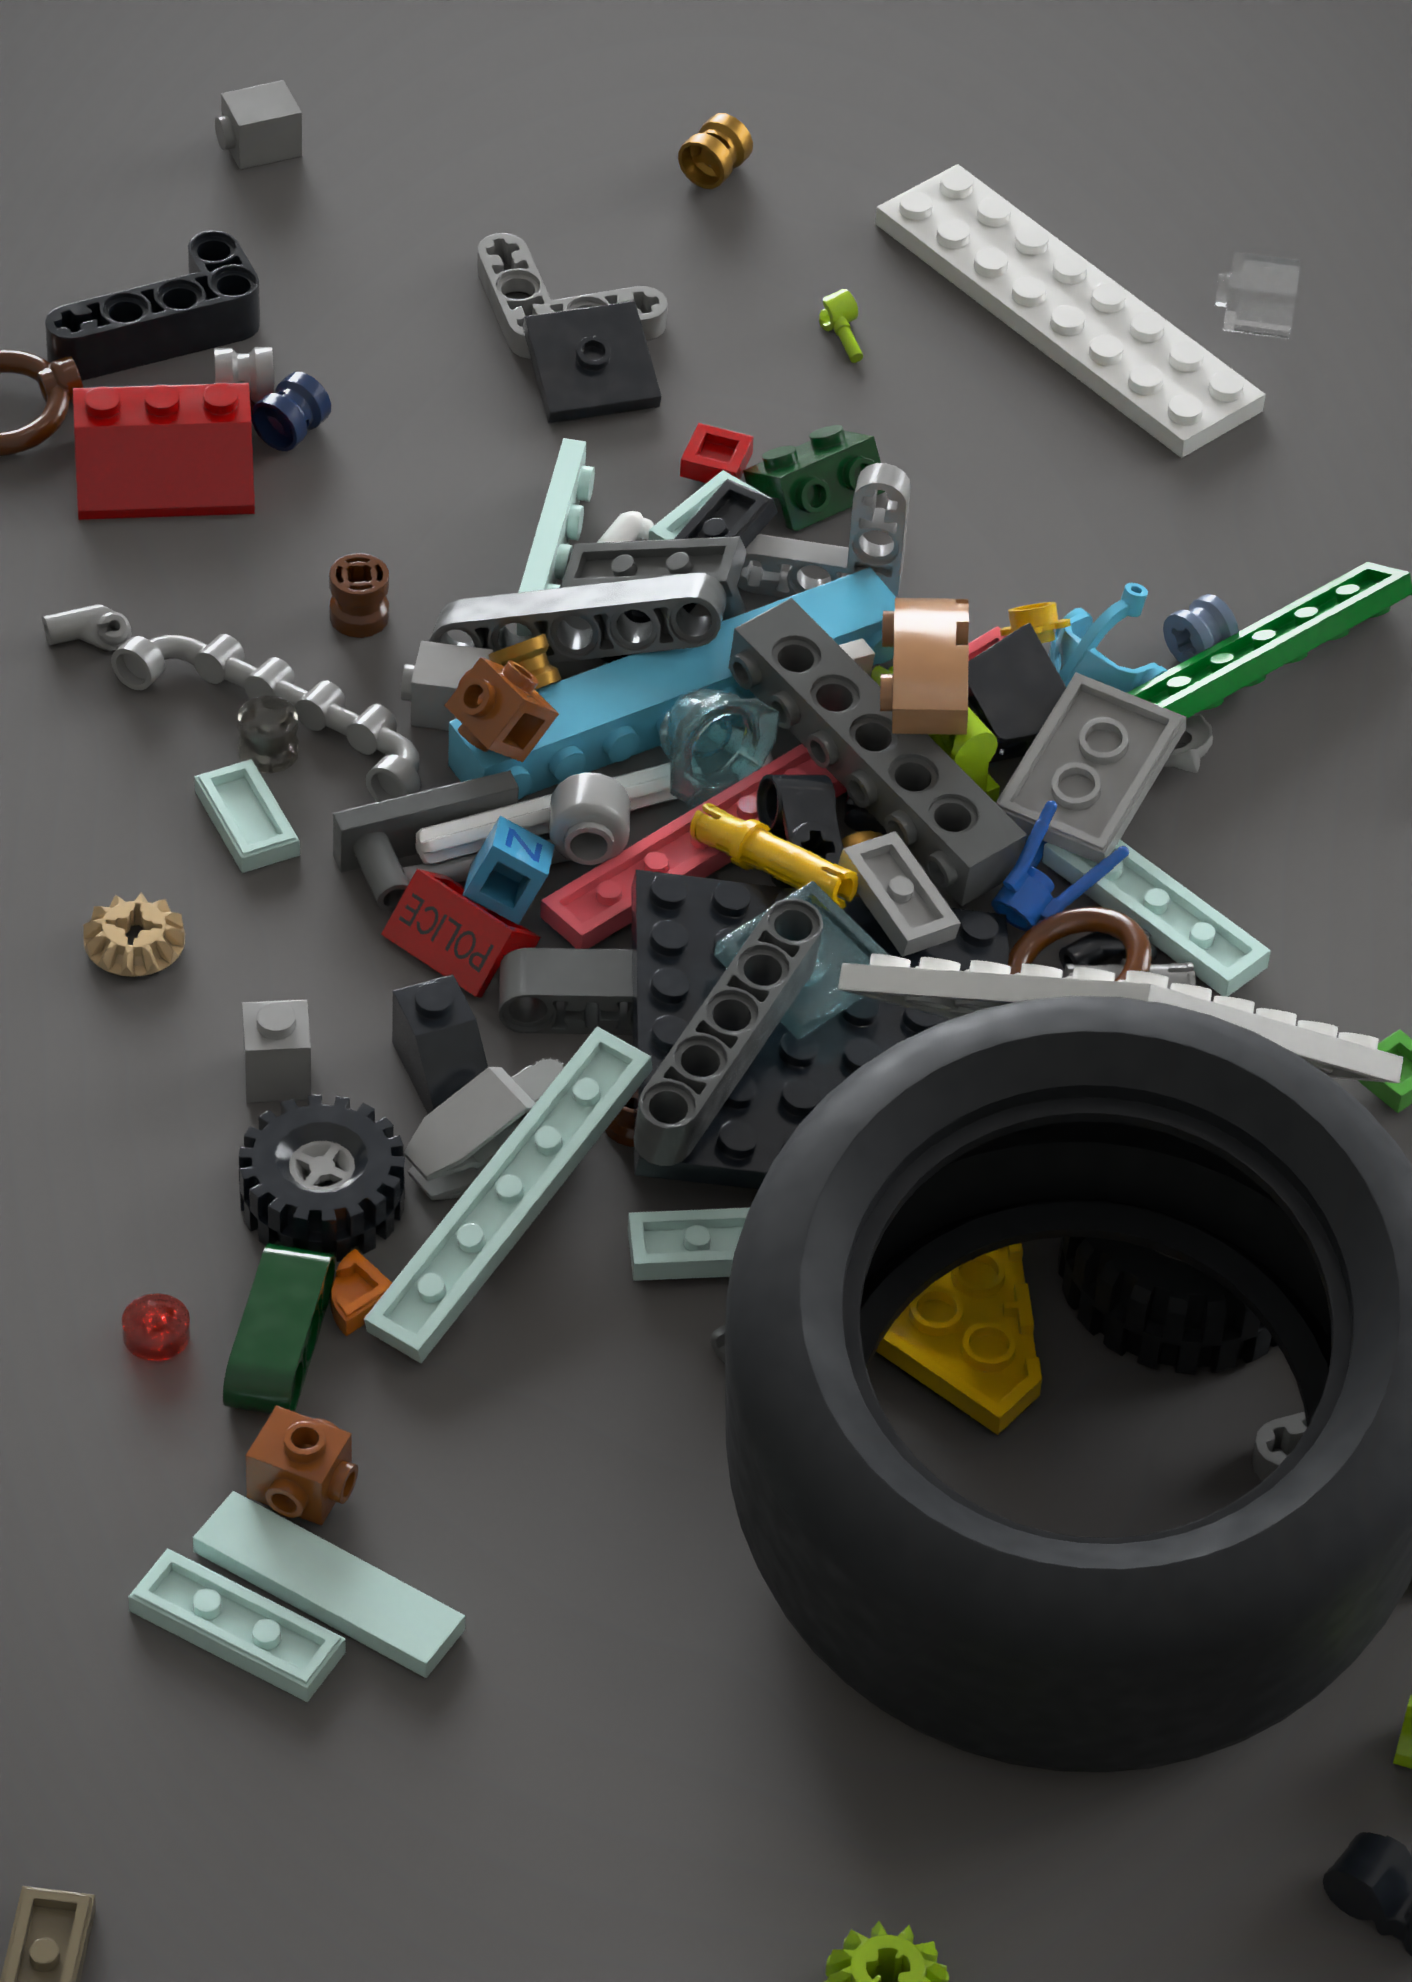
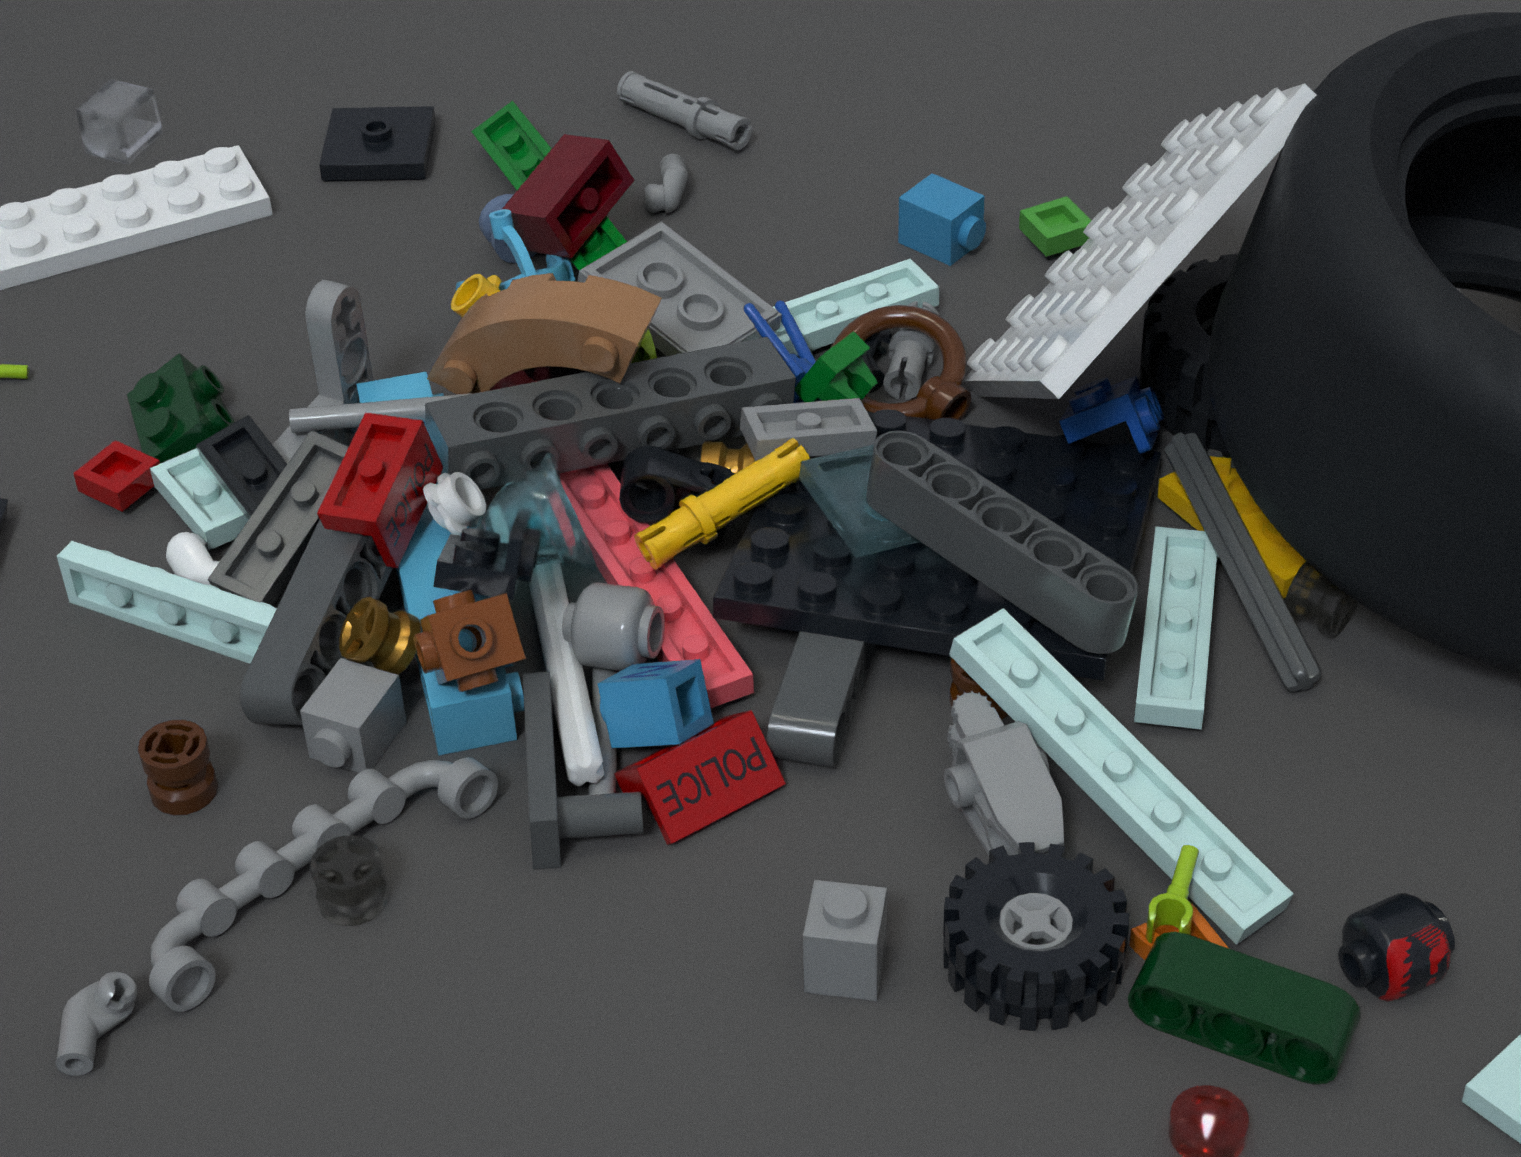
camera: 70 degrees left, 5 degrees down
tan gear [83,892,185,977] -> none
light aqua tile [194,759,300,873] -> none
dark orange brick [246,1405,358,1526] -> none
black slope [392,975,488,1114] -> none
none -> light grey bar [289,393,472,433]
none -> red panel [317,412,443,568]
none -> black plate [319,106,436,181]
none -> white plate [423,472,486,536]
none -> black bracket [433,508,542,600]
none -> dark red brick [501,134,635,258]
none -> light grey arm [644,154,689,215]
none -> green tile [795,331,877,402]
none -> dark azure brick [898,173,986,266]
none -> lime hand [1146,845,1199,943]
none -> black head [1338,893,1455,1002]

